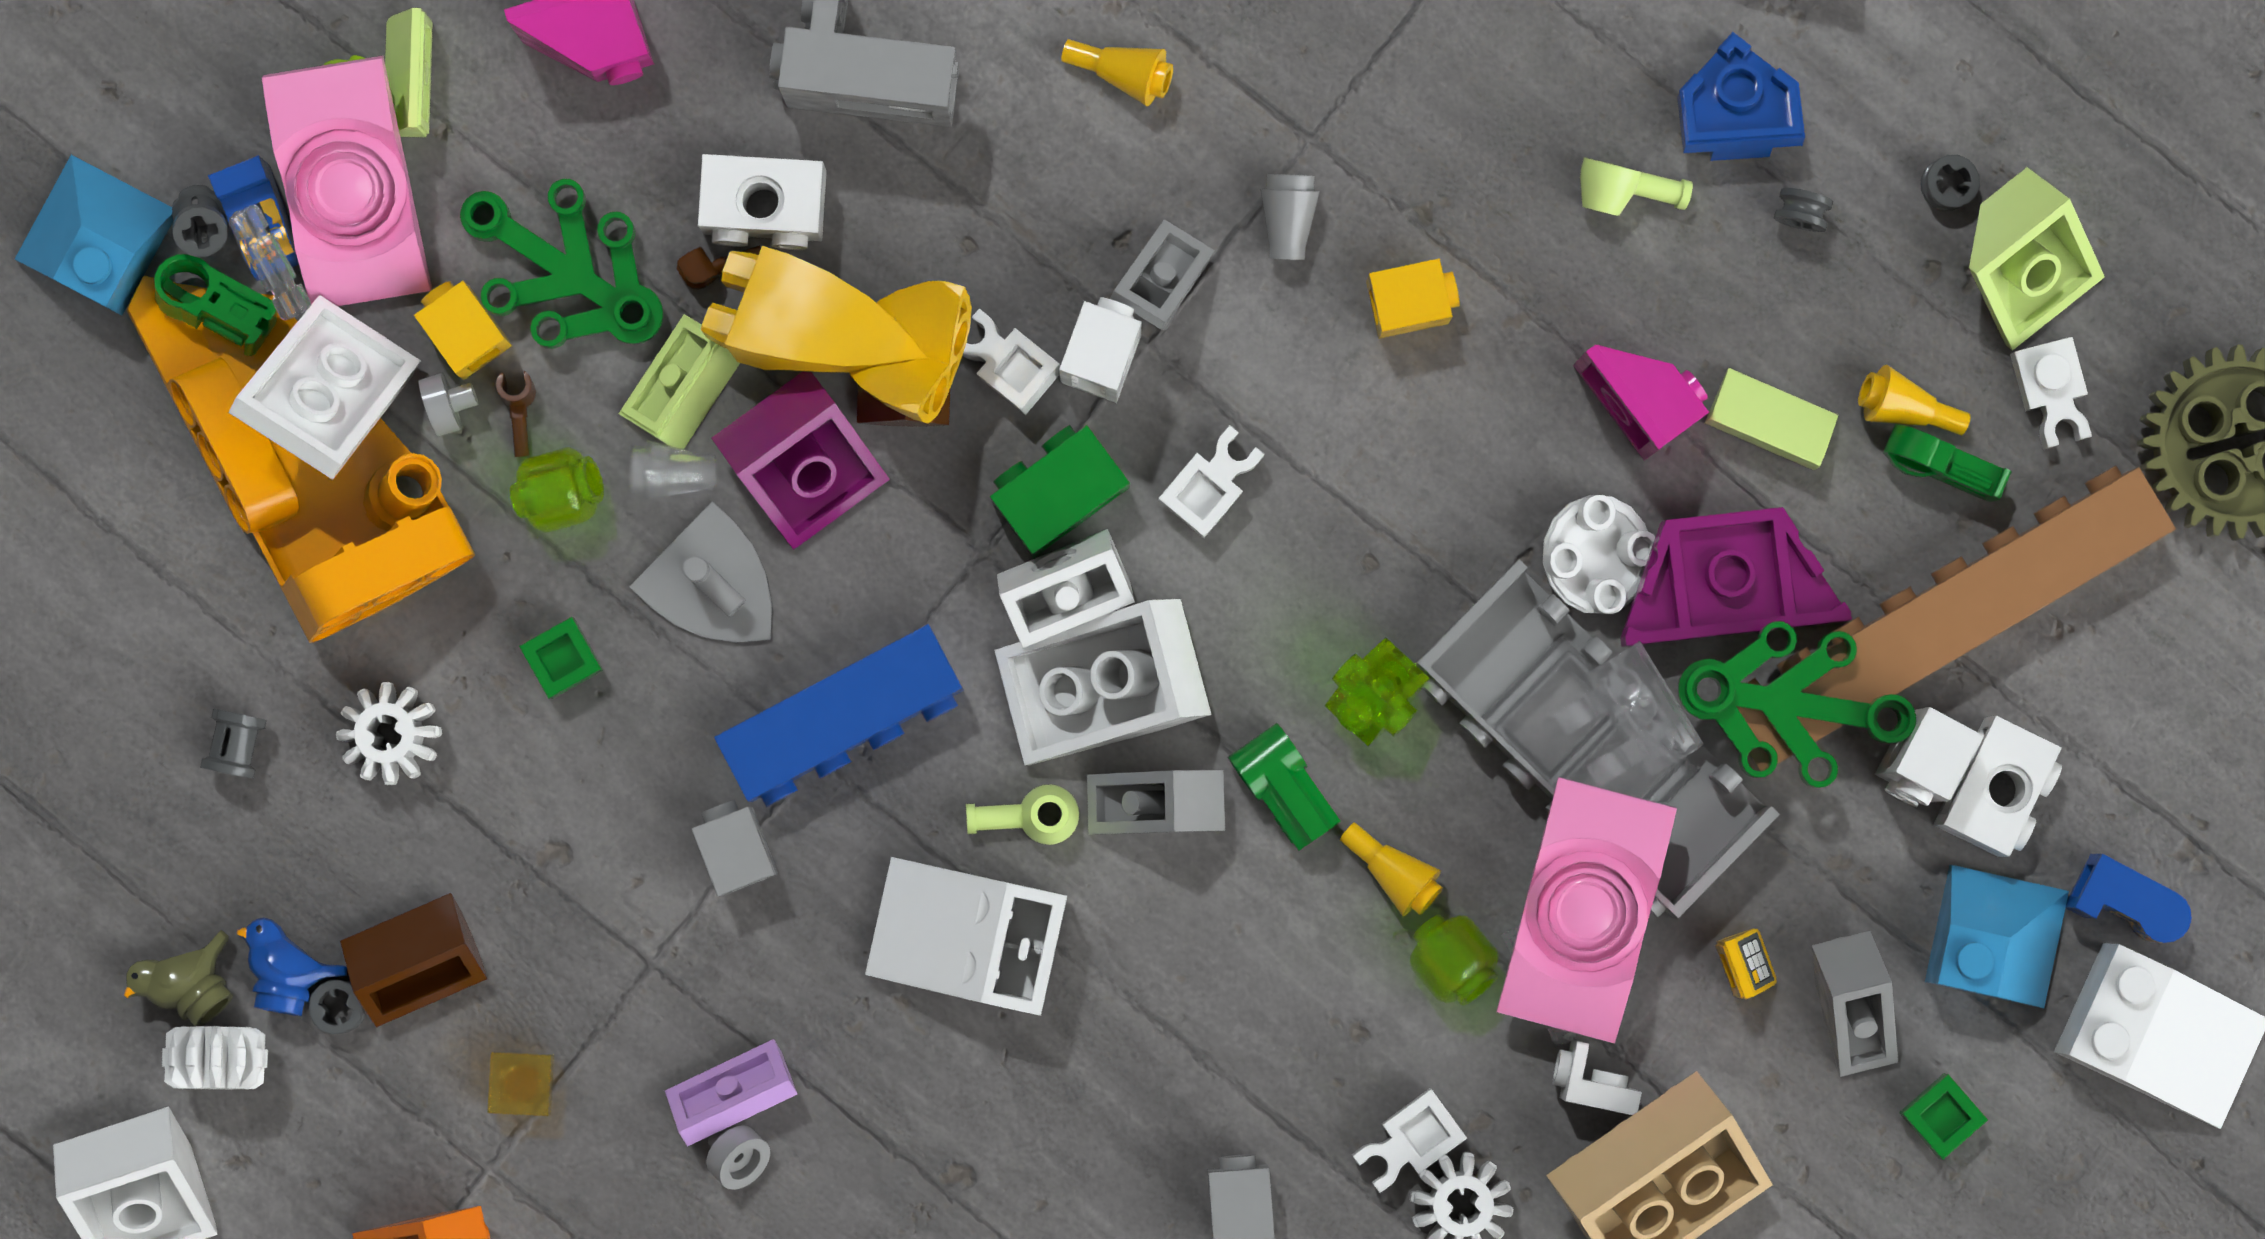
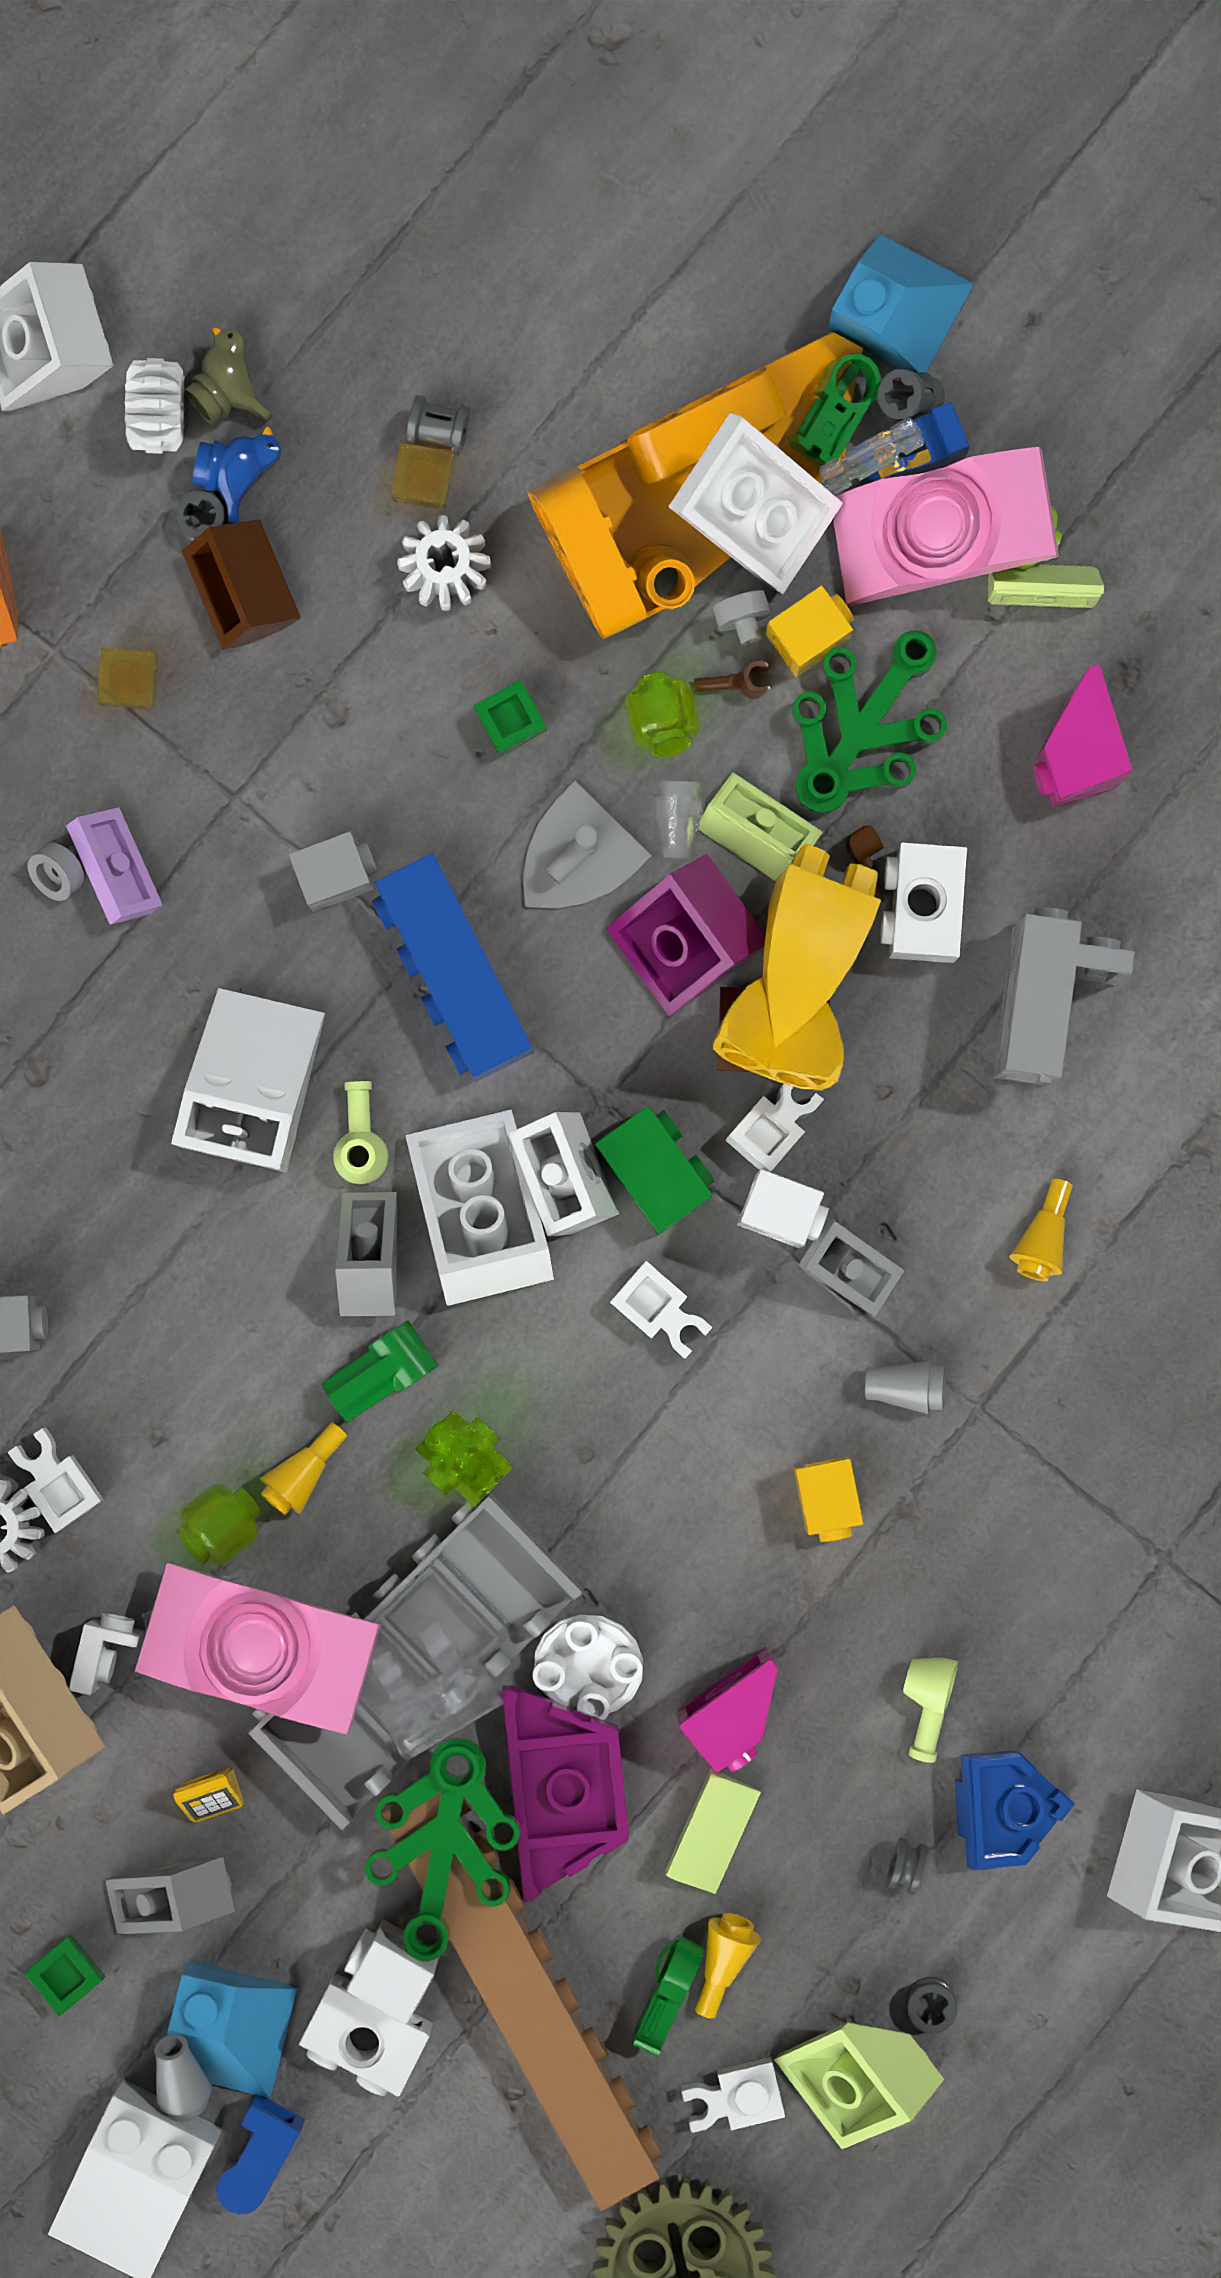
camera: 100 degrees right, 0 degrees up
none -> light grey cone [154,2035,212,2121]
none -> clear yellow plate [391,443,455,510]

